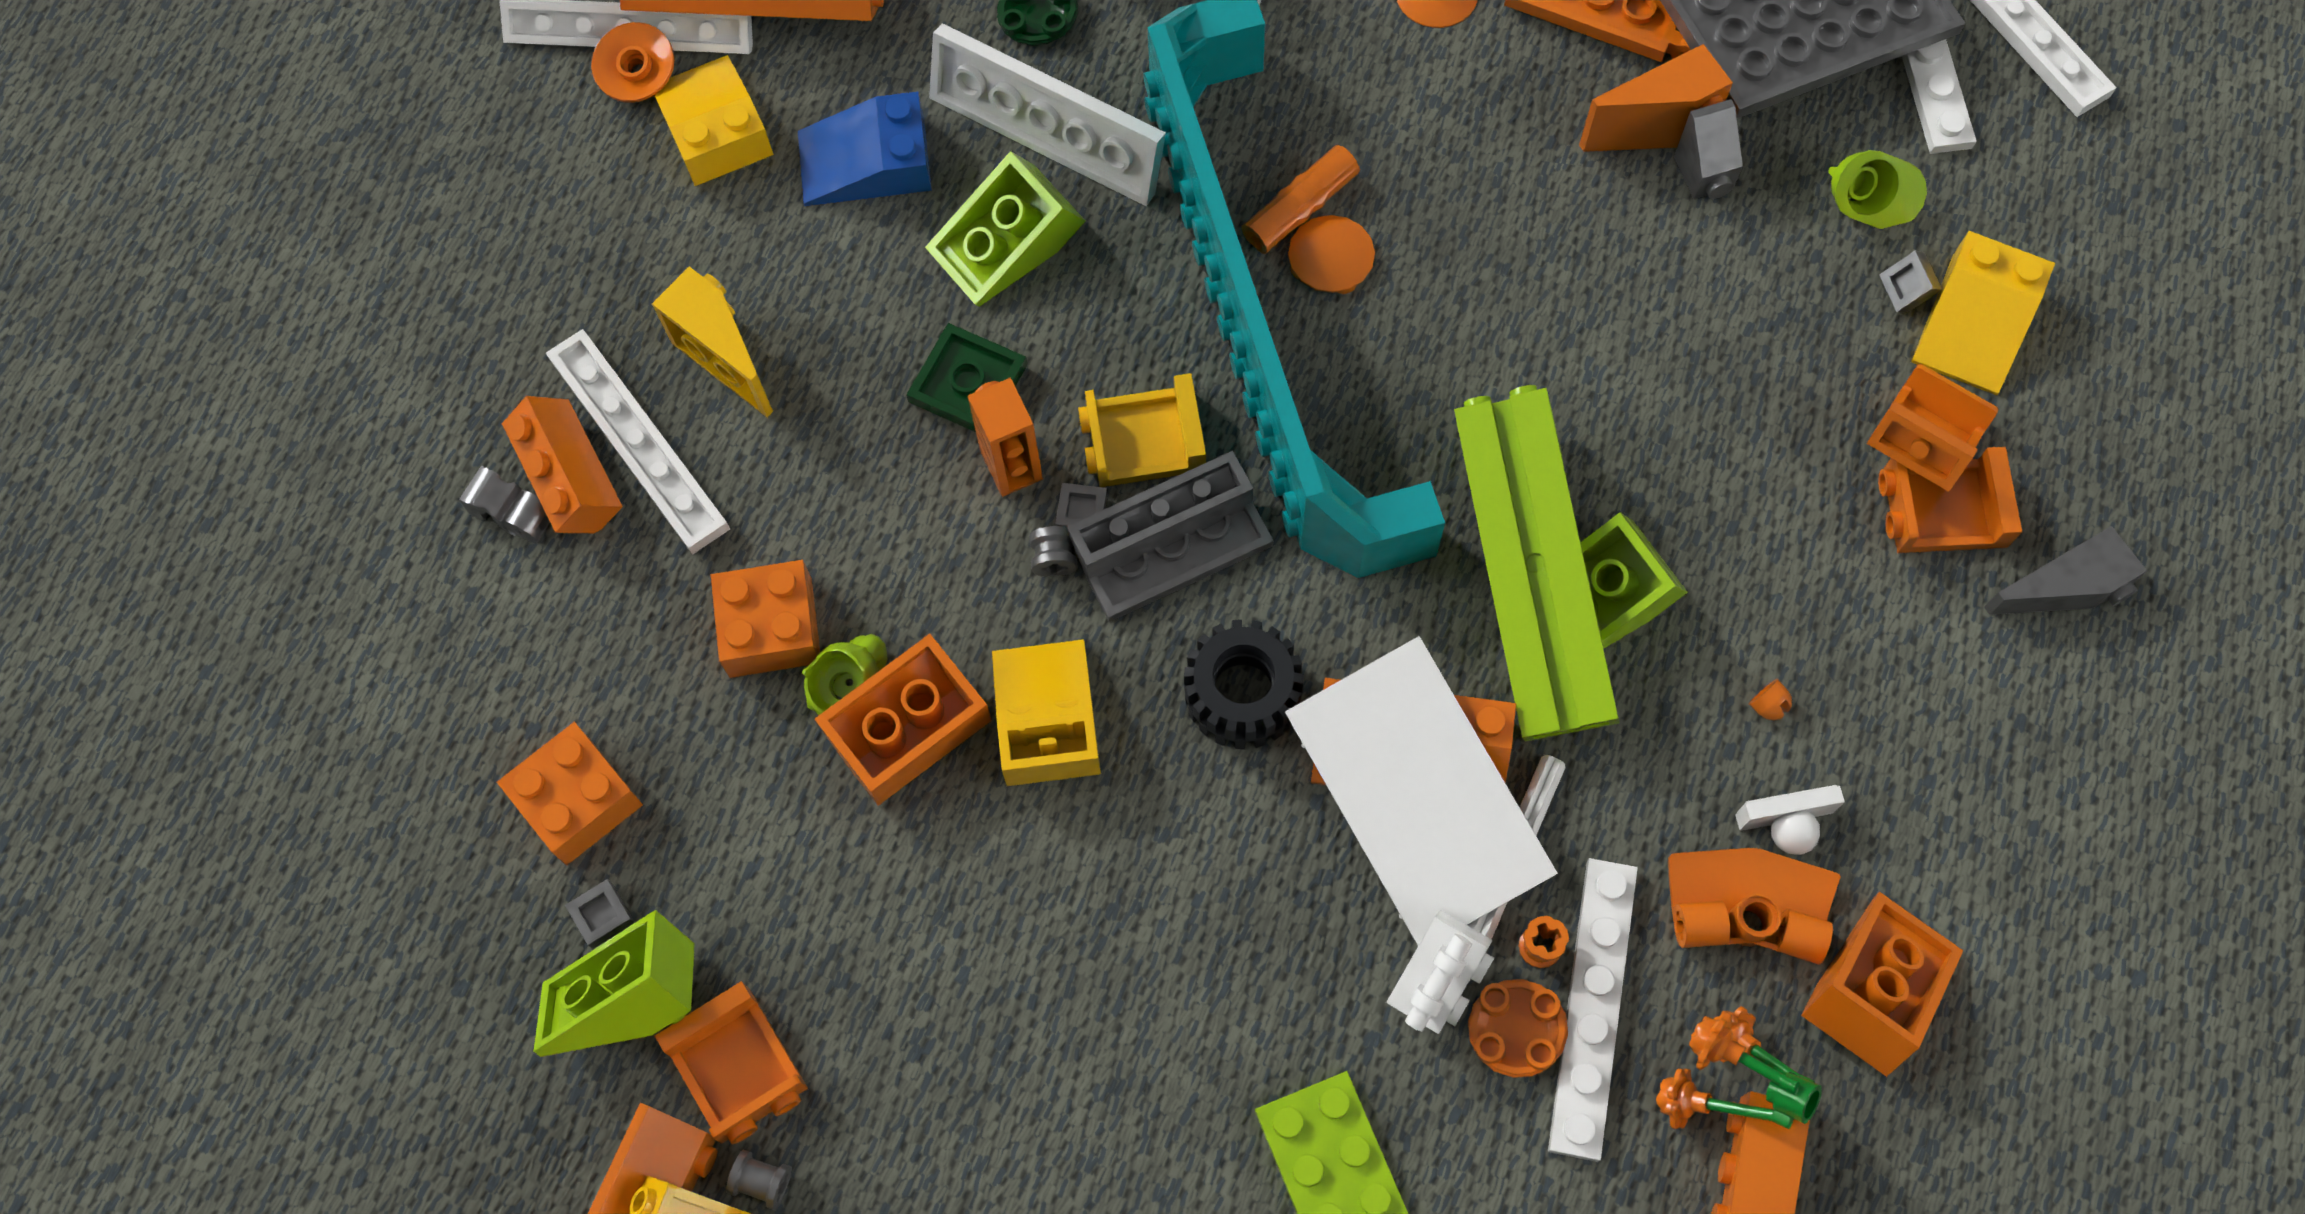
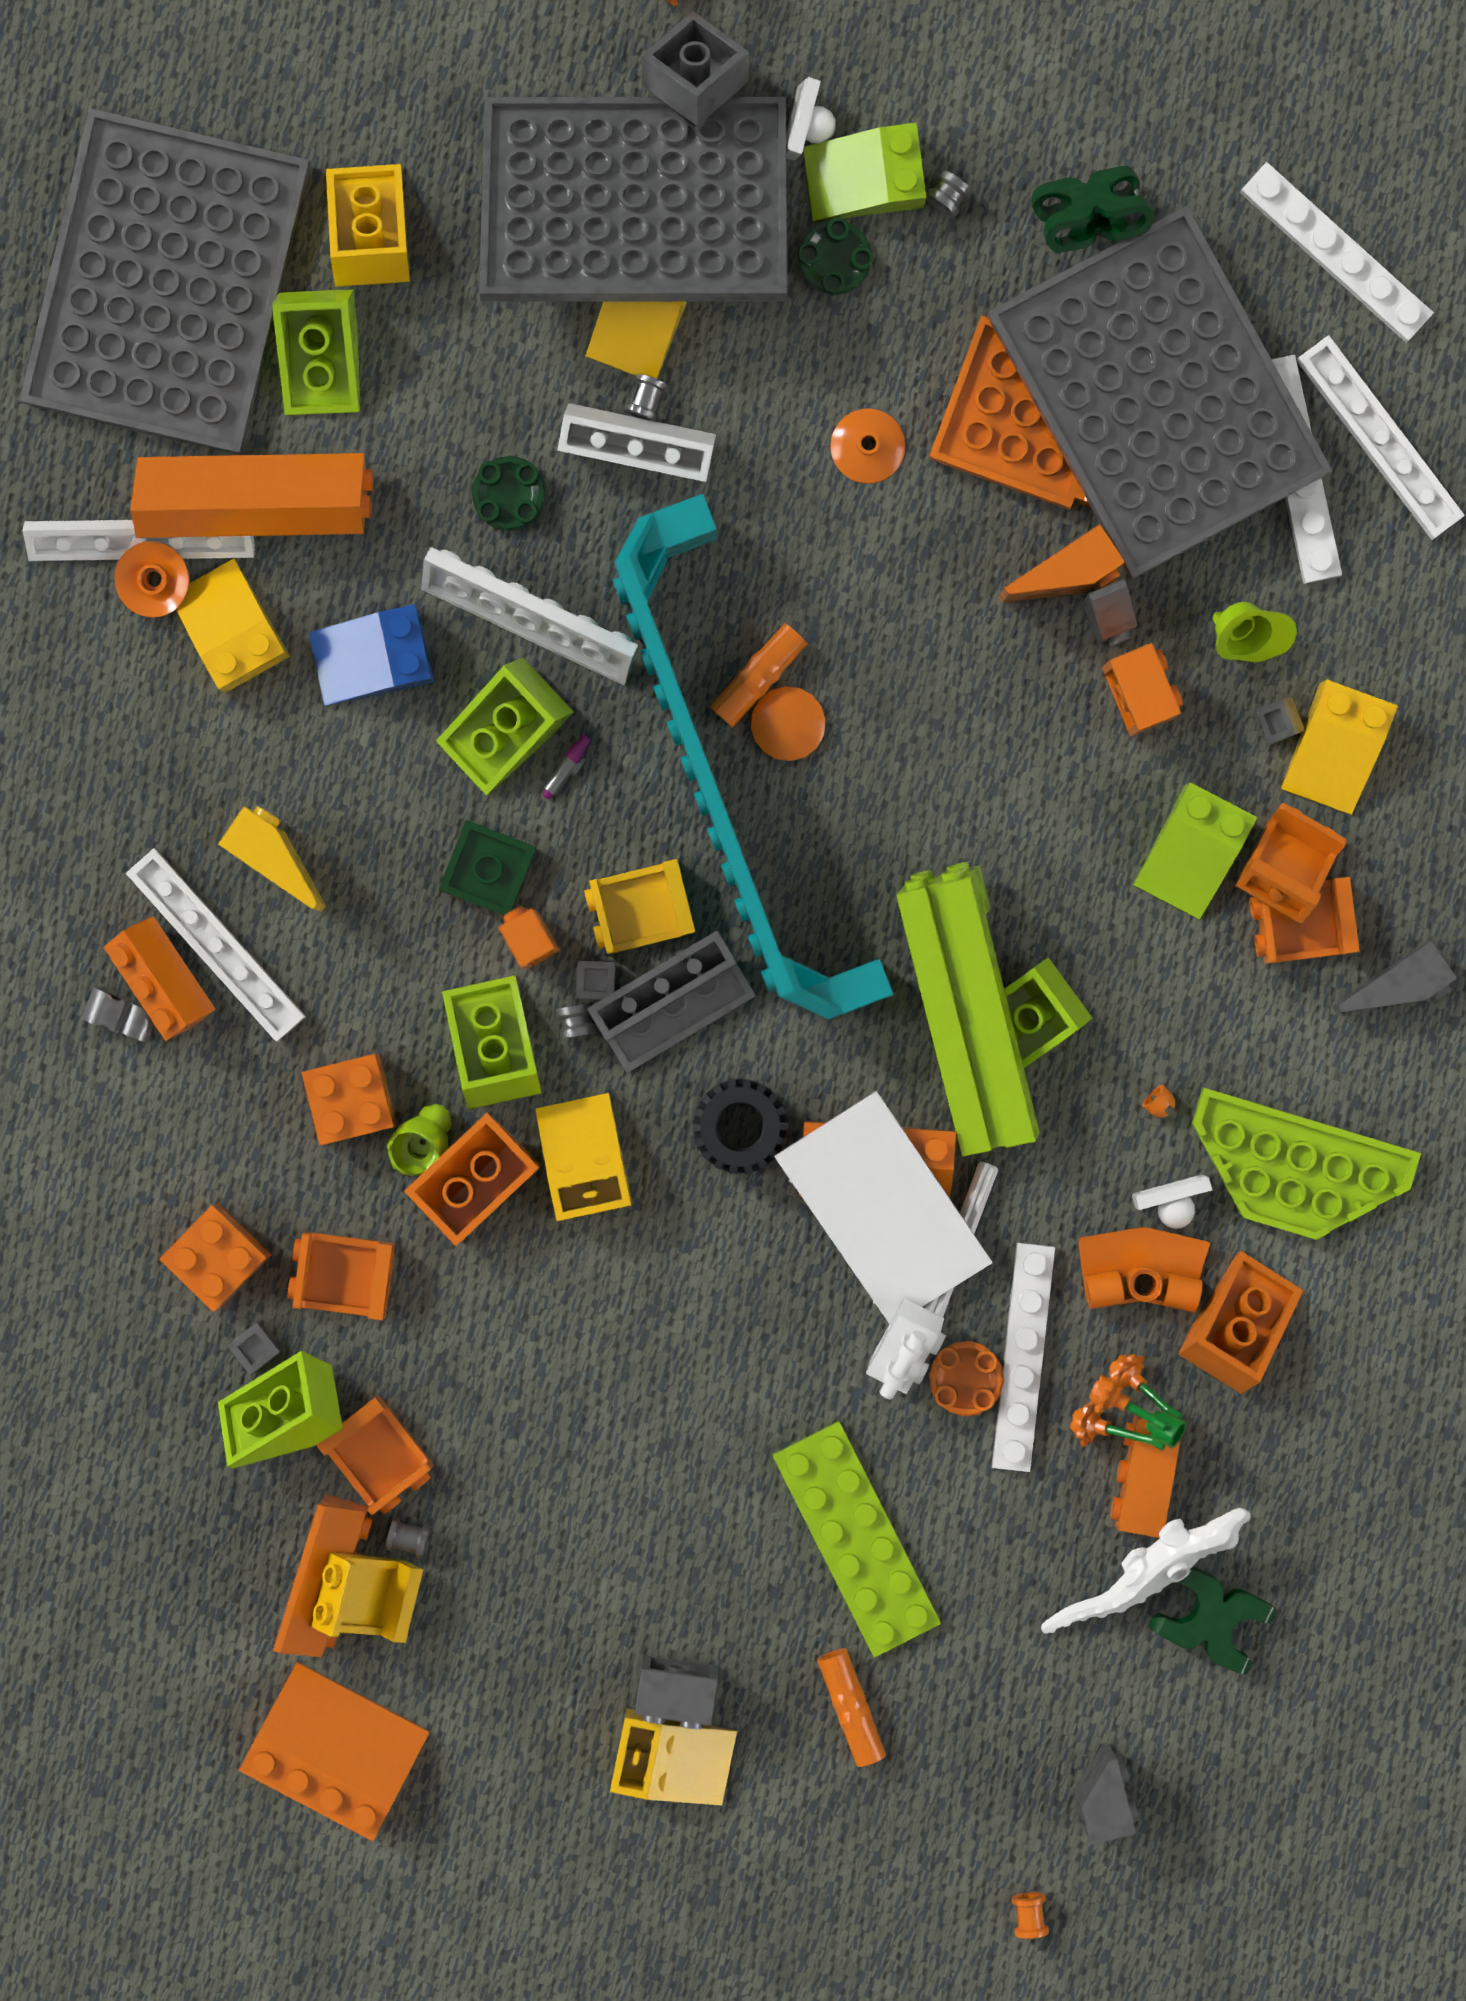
camera: 10 degrees left, 20 degrees up
orange bush [1518,916,1569,969] -> none
none -> orange panel [288,1231,396,1320]
none -> lime slope [442,975,542,1110]
none -> piece [543,734,592,799]
none -> orange brick [1102,643,1183,737]
none -> lime slope [1133,782,1258,920]
none -> lime plate [1192,1087,1421,1240]

